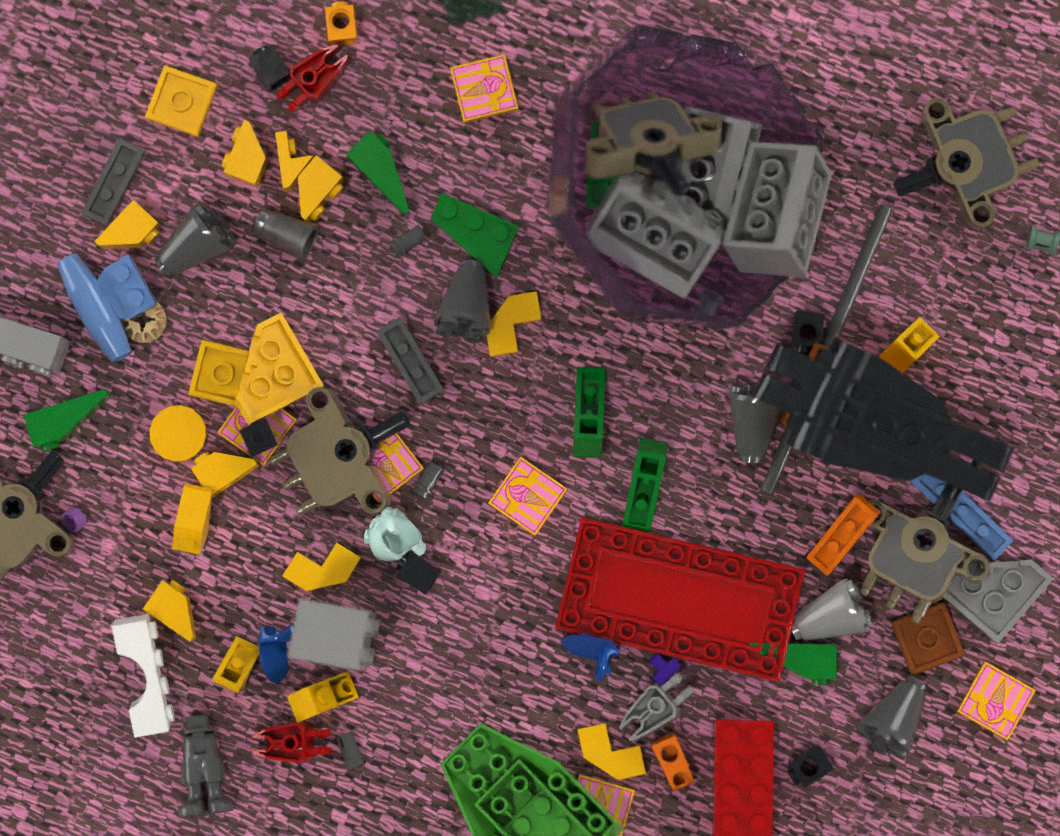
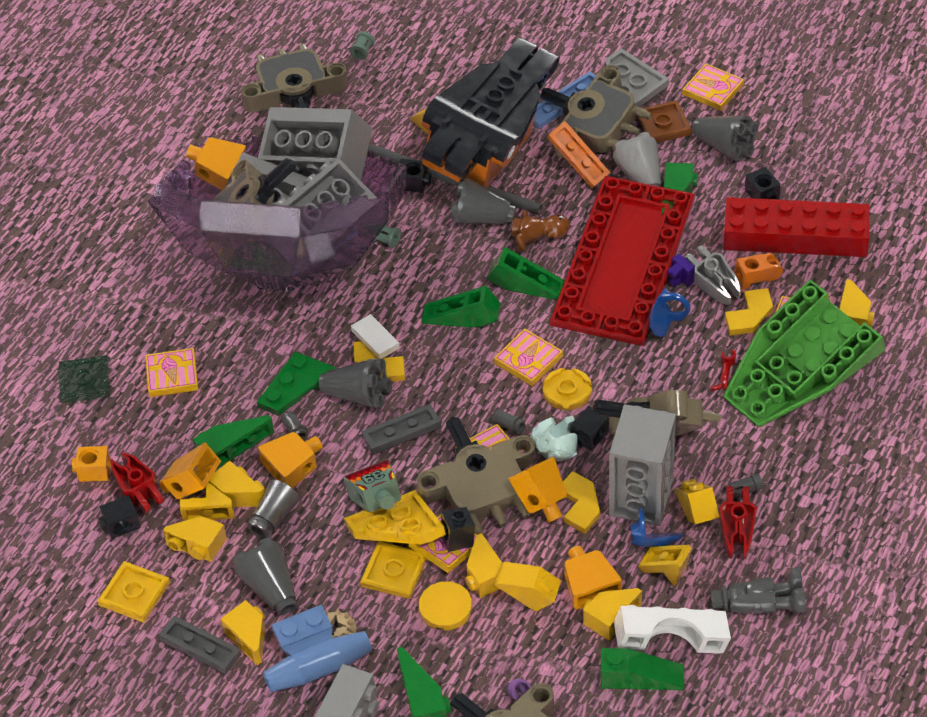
camera: 85 degrees left, 35 degrees down
none -> light orange torso [159,442,221,499]
none -> light orange torso [186,137,246,190]
none -> light orange torso [258,432,323,488]
none -> sand green torso [343,459,401,512]
none -> white tile [351,314,399,358]
none -> light orange torso [508,456,567,523]
none -> dark orange animal [511,209,570,253]
none -> yellow tile [542,368,592,410]
none -> light orange torso [564,546,622,610]
none -> dark tan piece [592,390,721,437]
none -> green slope [601,648,684,690]
none -> red piece [710,350,736,392]

